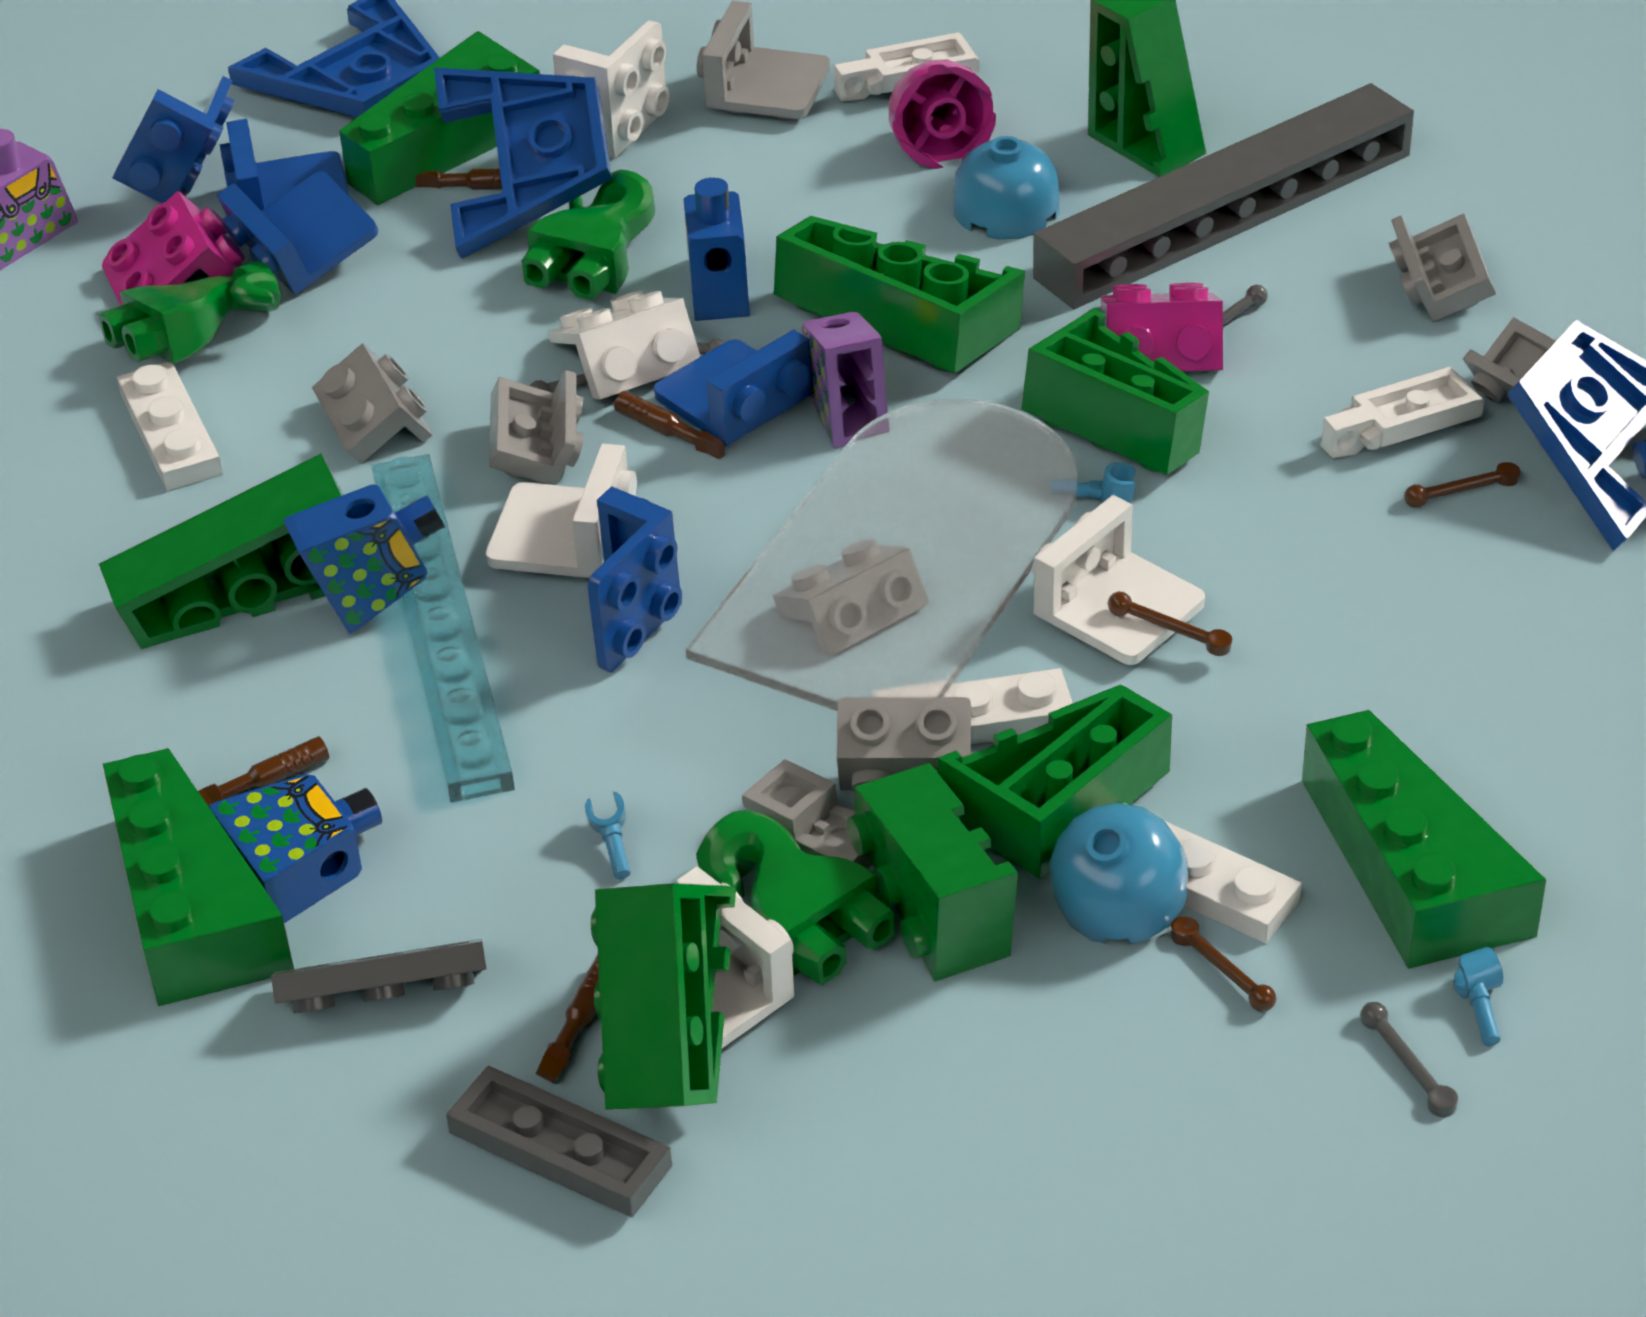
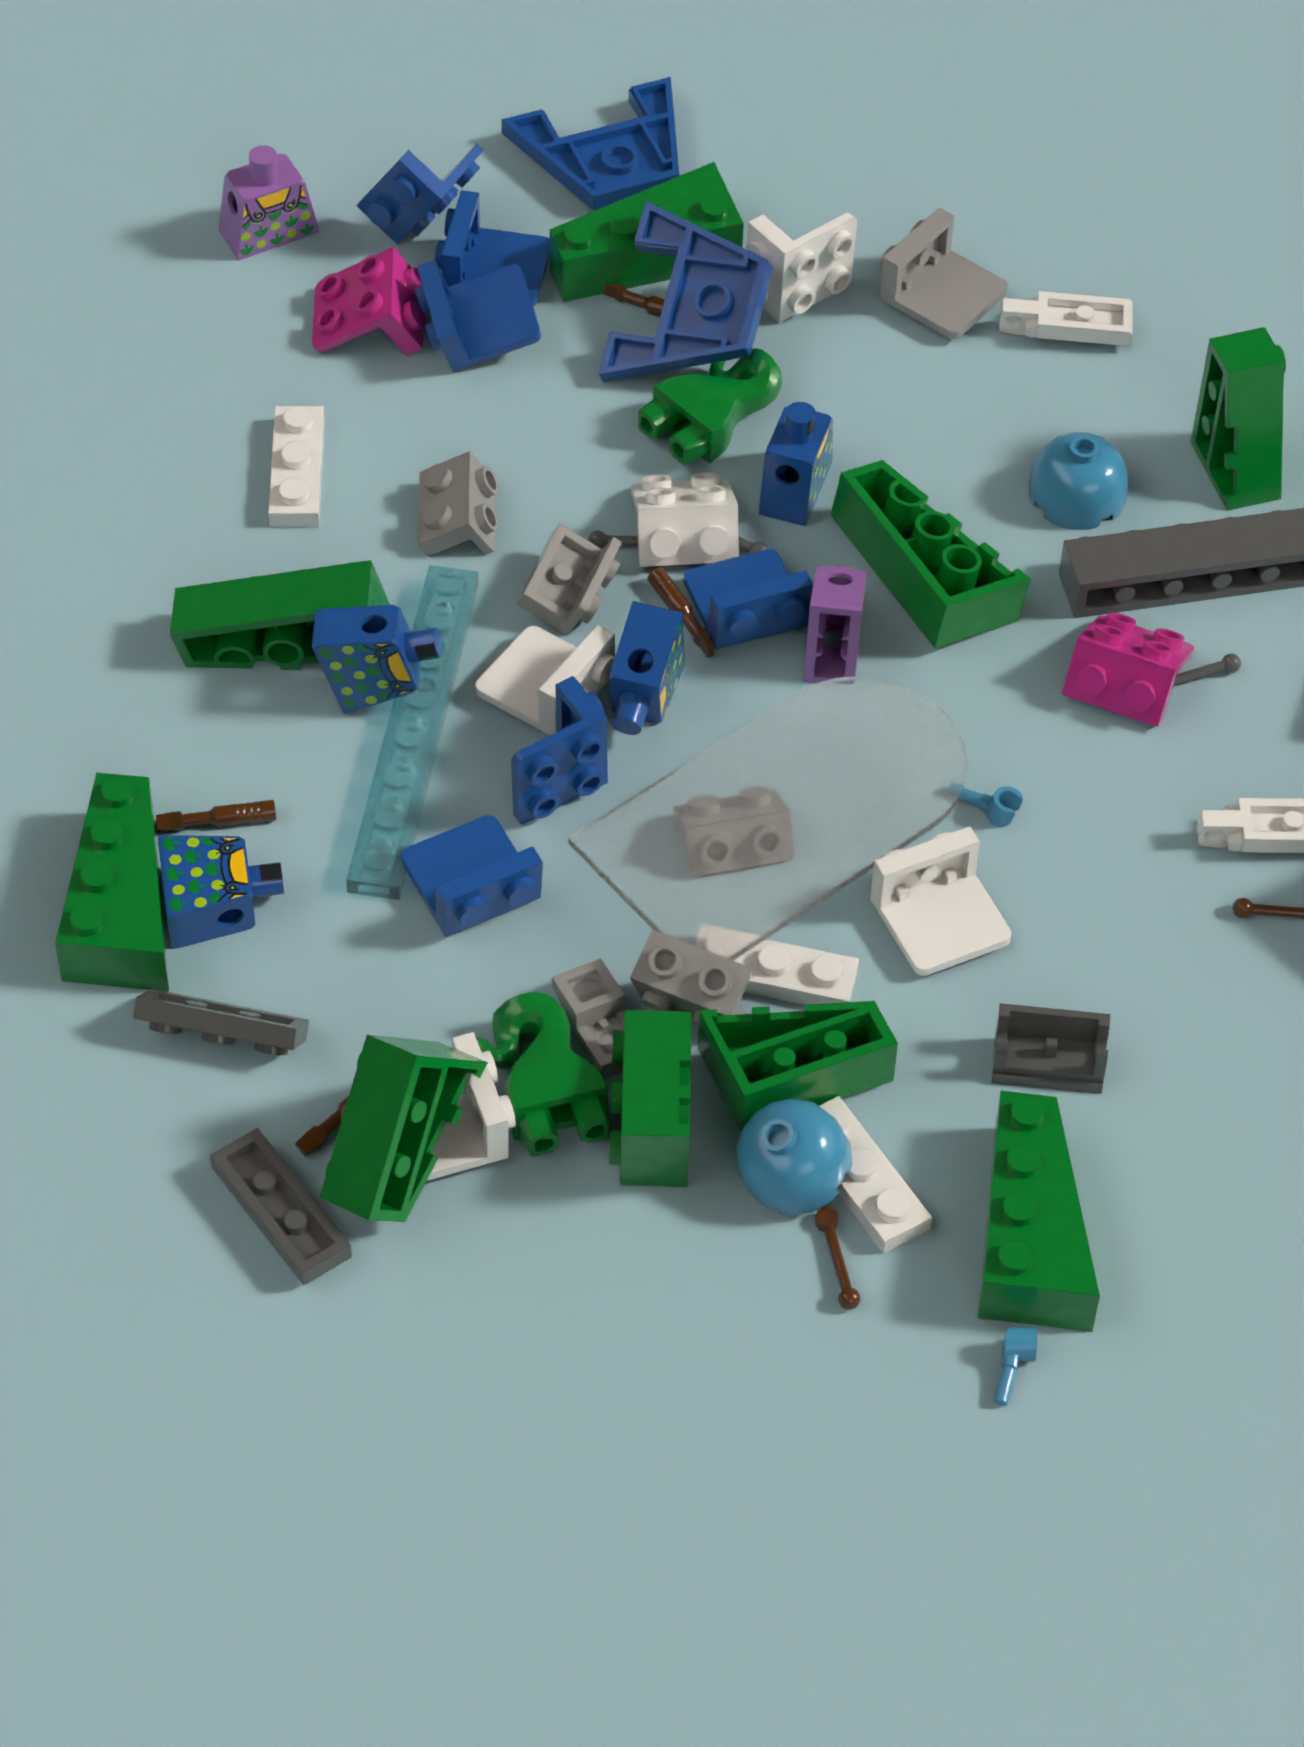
camera: 20 degrees right, 10 degrees up
green hips [99,260,281,364] -> none
dark azure hand [585,791,631,879] -> none
dark pink cylinder [888,59,996,169] -> none
green wedge [1021,308,1209,475] -> none
reddish brown hinge [1107,591,1233,656] -> none
dark grey hinge [1360,1002,1458,1117] -> none
none -> blue bracket [401,815,543,937]
none -> blue torso [609,601,685,735]
none -> dark grey hinge [991,1003,1110,1094]

